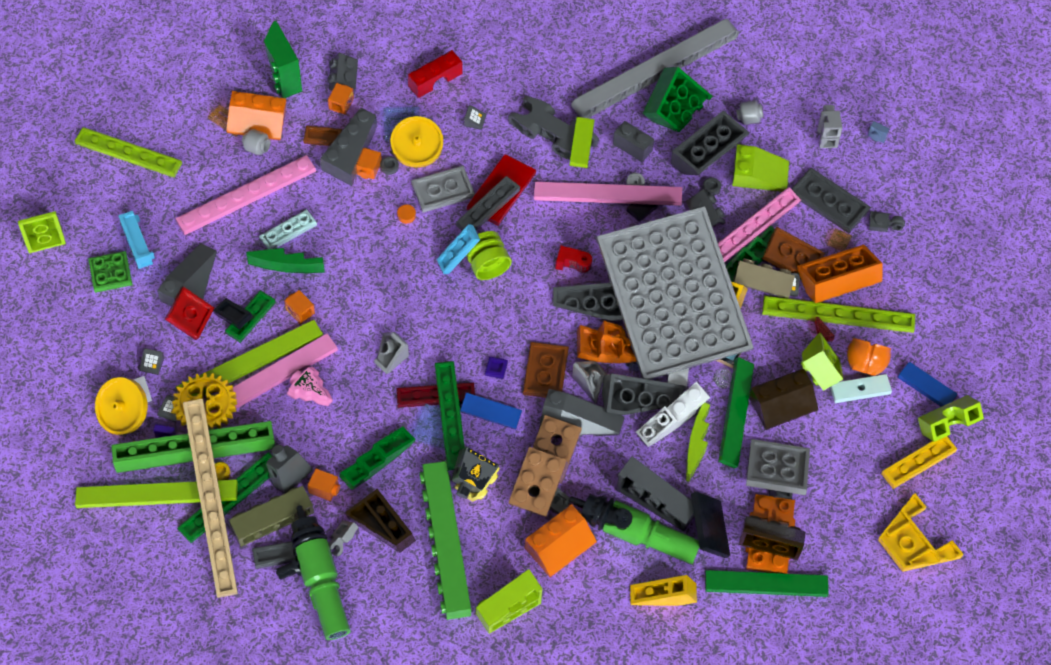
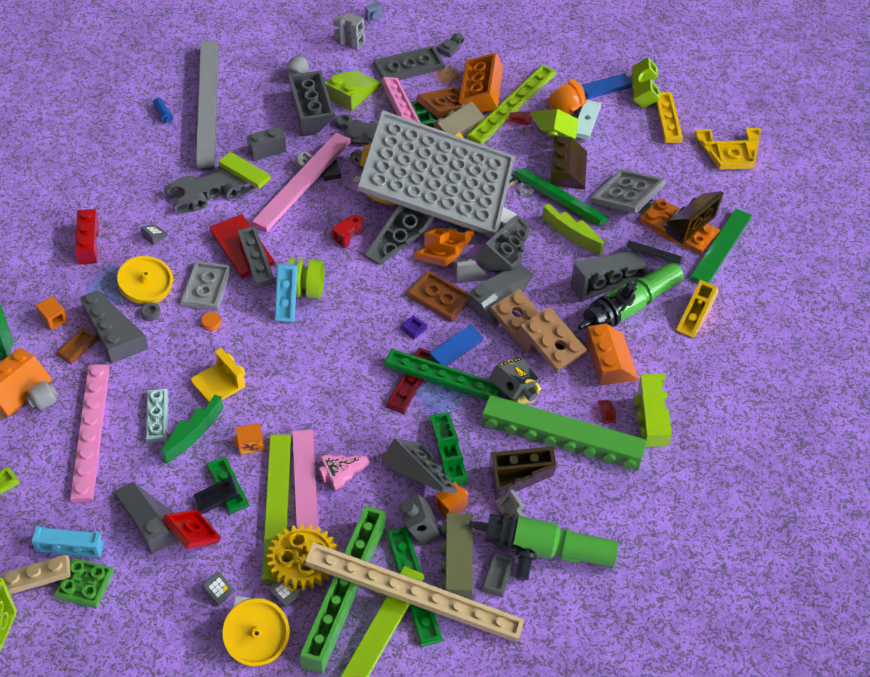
camera: 60 degrees left, 10 degrees down
dark purple tile [153,424,176,438] -> none
dark grey bracket [327,52,358,91] -> none
orange brick [356,148,382,179] -> none
light grey slope [374,332,409,374] -> none
white slope [636,382,710,447] -> none
green wedge [643,67,713,132] -> none
none -> tan plate [3,554,70,595]
none -> blue piece [153,98,173,123]
none -> yellow bracket [191,348,245,403]
none -> dark grey wedge [382,438,457,494]
none -> clear red piece [598,399,616,424]

